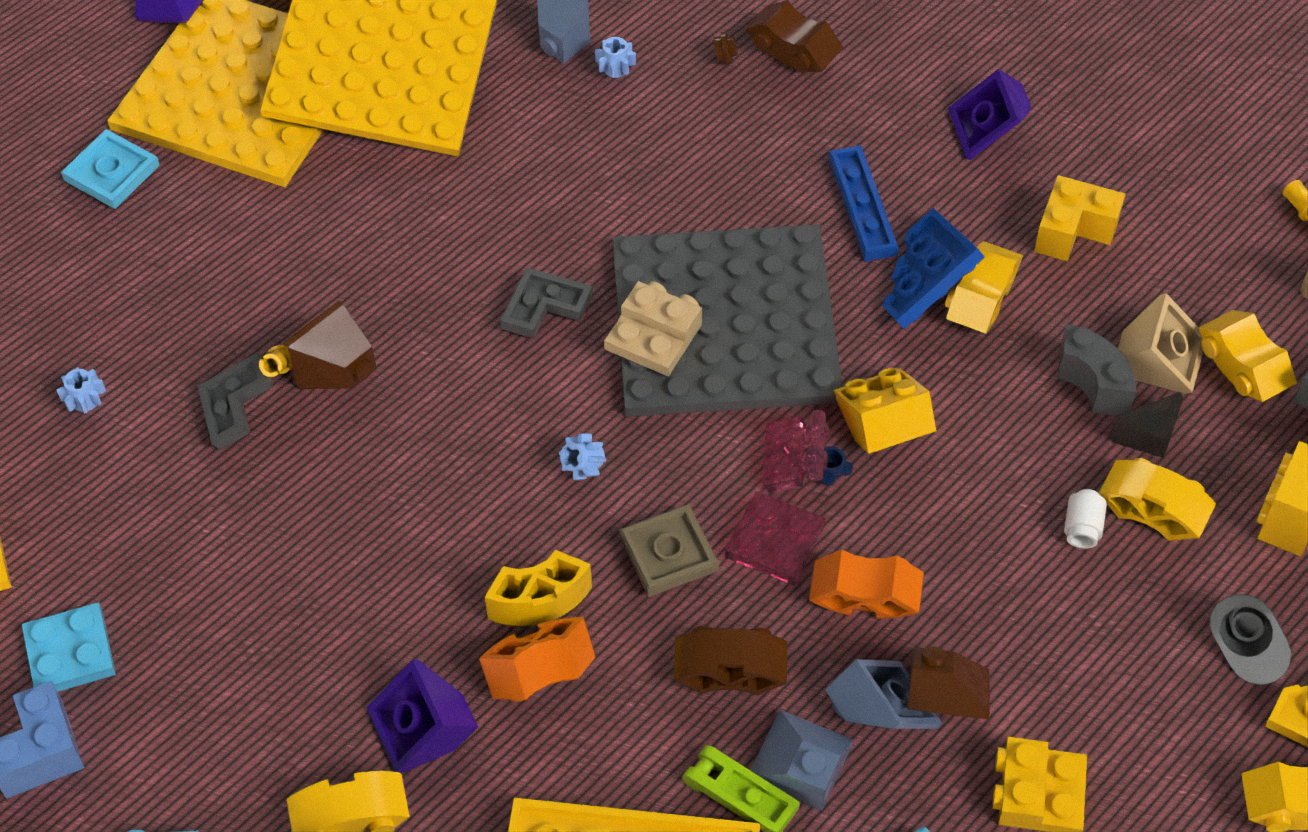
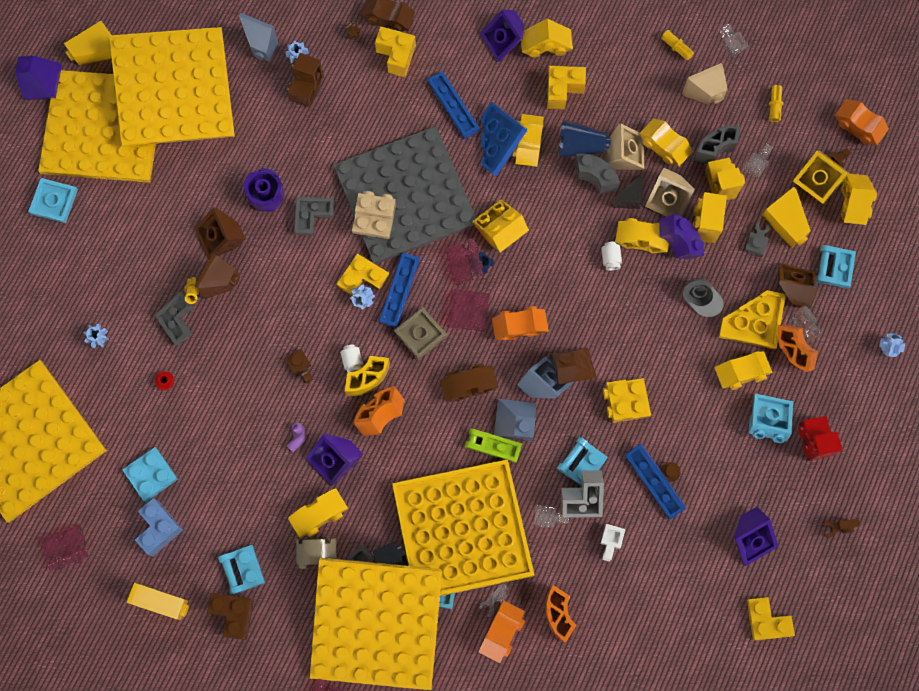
camera: 20 degrees left, 20 degrees up
none -> red plate [155,371,175,390]
none -> reddish brown slope [194,208,246,260]
none -> dark purple brick [244,168,284,212]
none -> reddish brown plate [285,349,313,383]
none -> reddish brown brick [287,53,324,107]
none -> medium lavender arm [287,423,306,452]
none -> yellow plate [337,254,389,295]
none -> white brick [340,345,363,372]
none -> yellow brick [375,26,416,77]
none -> blue tile [379,252,420,328]
none -> yellow brick [521,19,573,57]
none -> dark blue cone [559,120,611,157]
none -> tan slope [645,168,695,217]
none -> dark purple brick [659,214,704,260]

